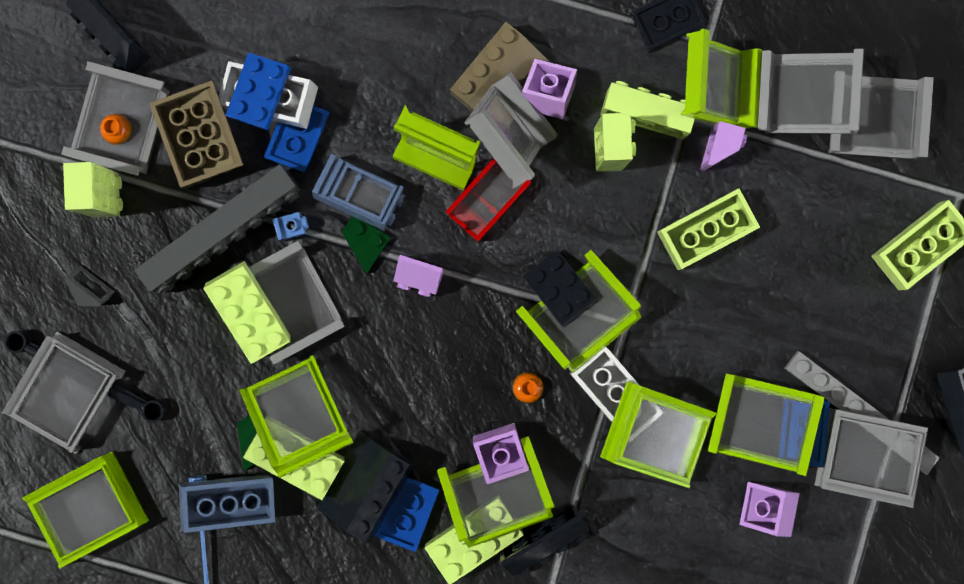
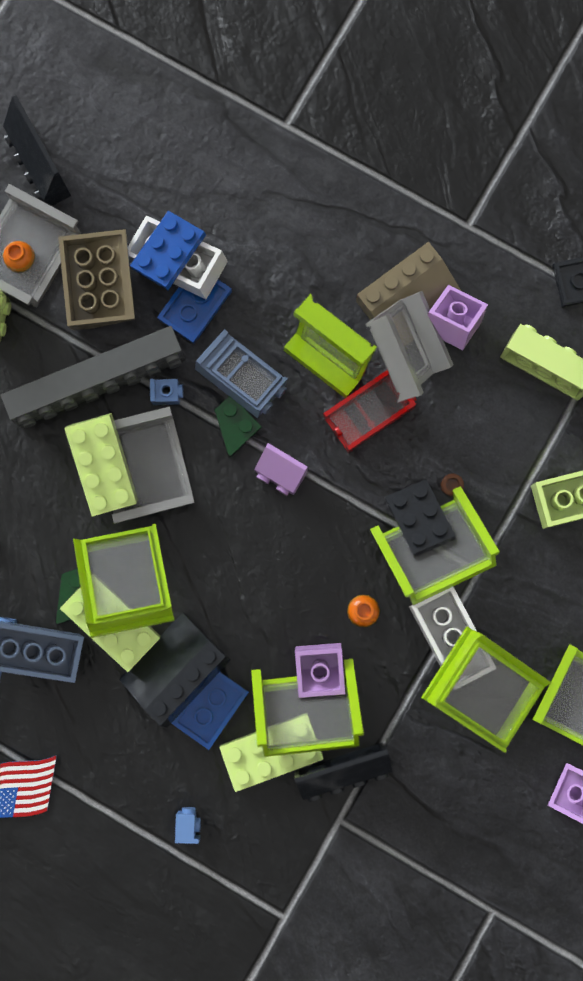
camera: 20 degrees right, 5 degrees down
yellowish green brick [594,113,636,172] -> none
none -> reddish brown tile [441,474,464,497]

